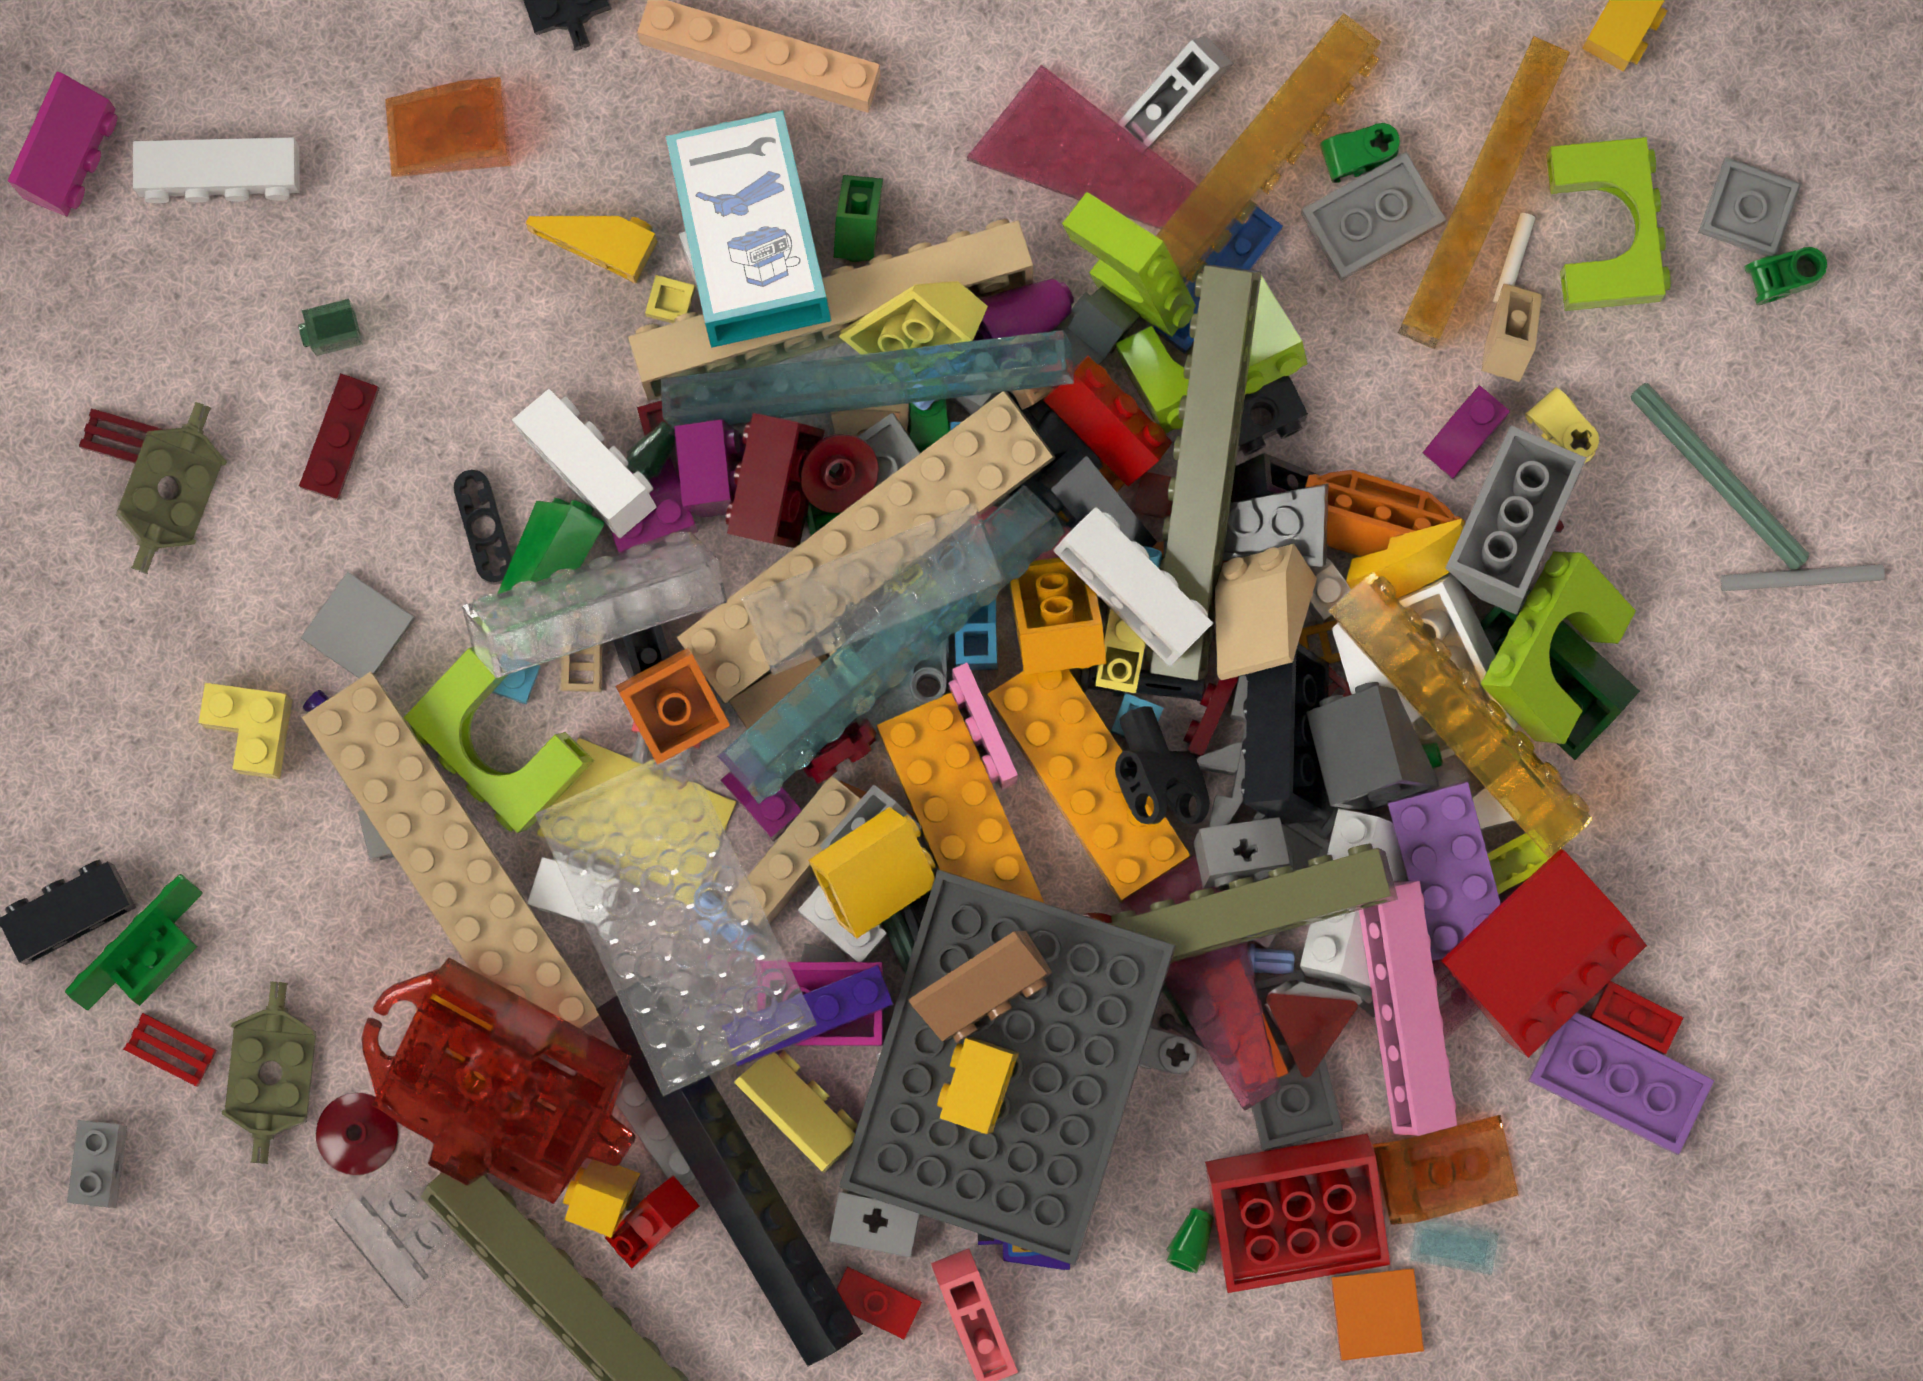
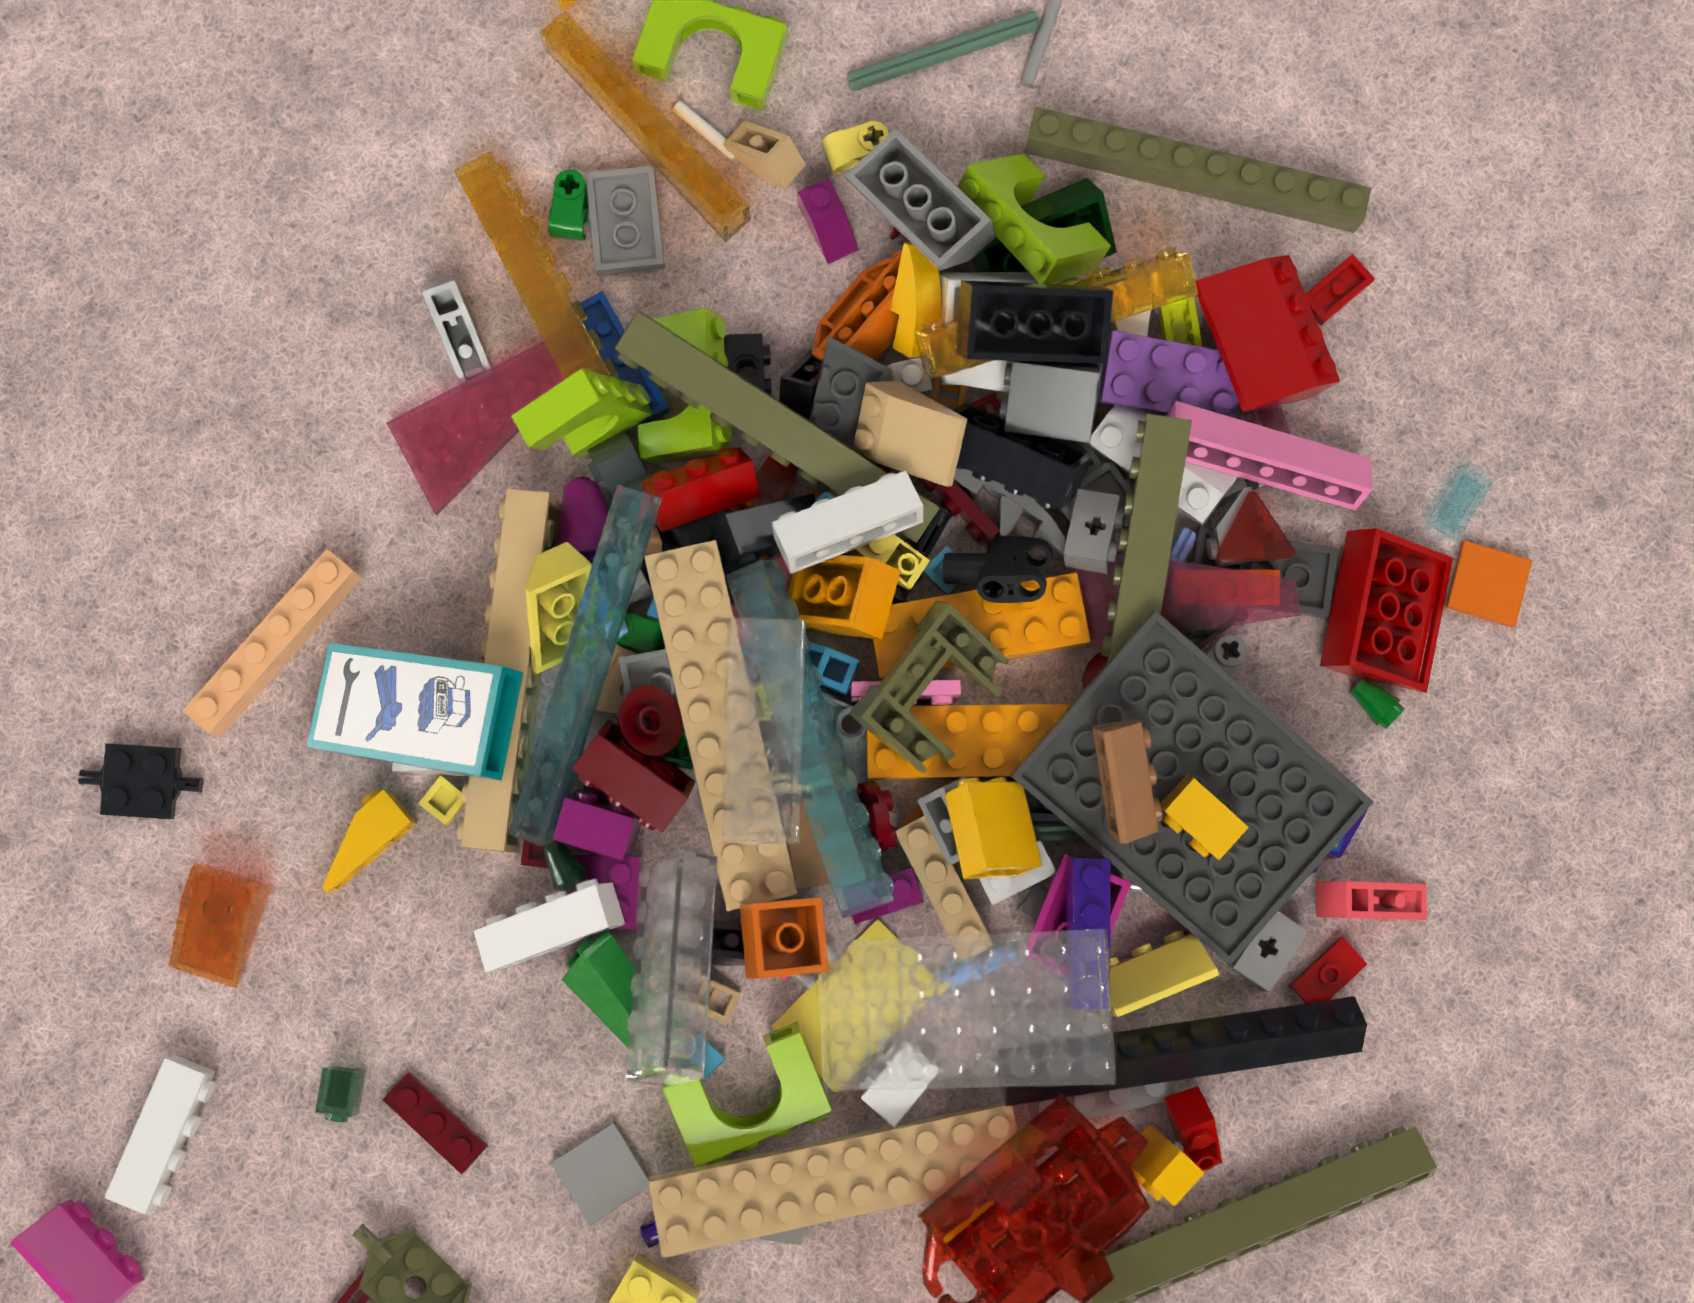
camera: 70 degrees left, 0 degrees up
black beam [454,470,512,585] -> none
green slope [833,175,883,262] -> none
clear orange slope [1373,1115,1519,1225] -> none
medium lavender plate [1528,1012,1714,1155] -> none
none -> olive wedge [849,601,1009,773]
none -> black brick [956,280,1113,364]
none -> olive brick [1024,107,1372,233]

